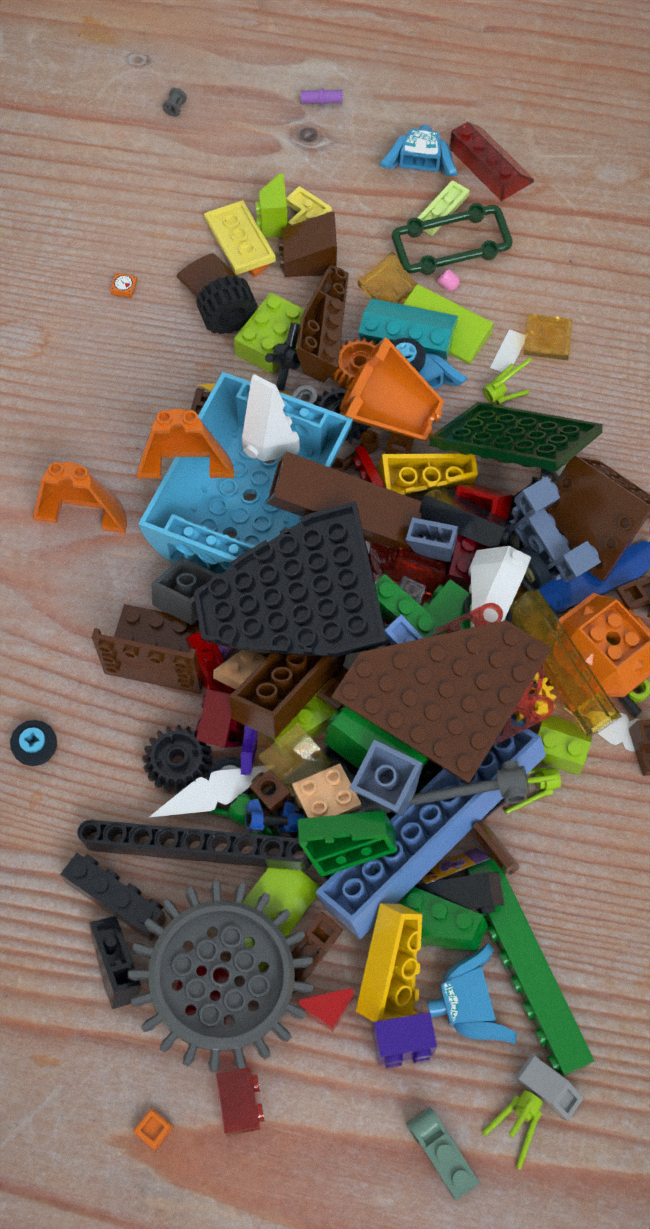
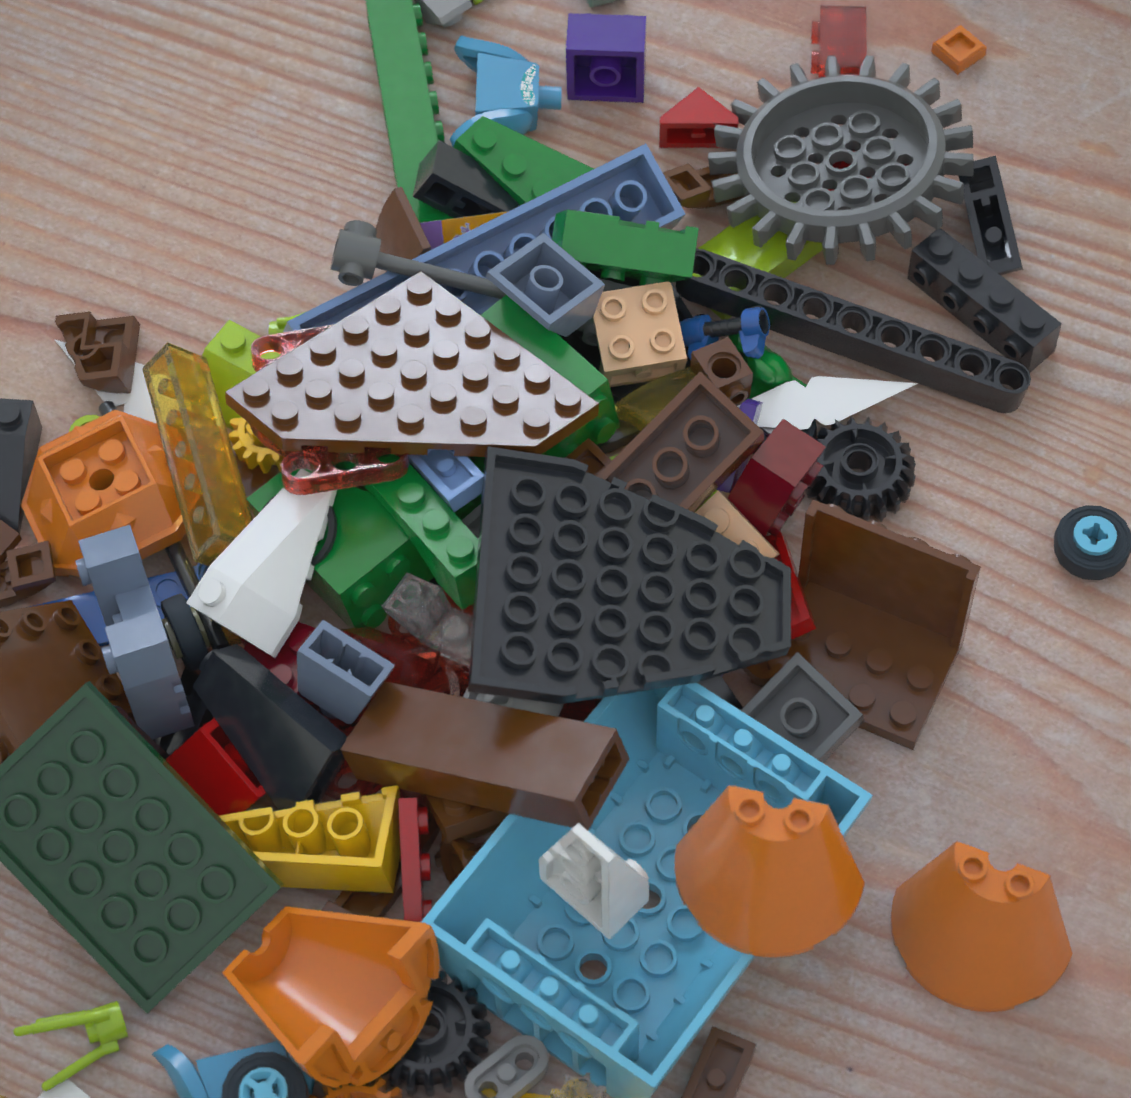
camera: 165 degrees left, 5 degrees down
yellow wedge [356,903,422,1022] -> none

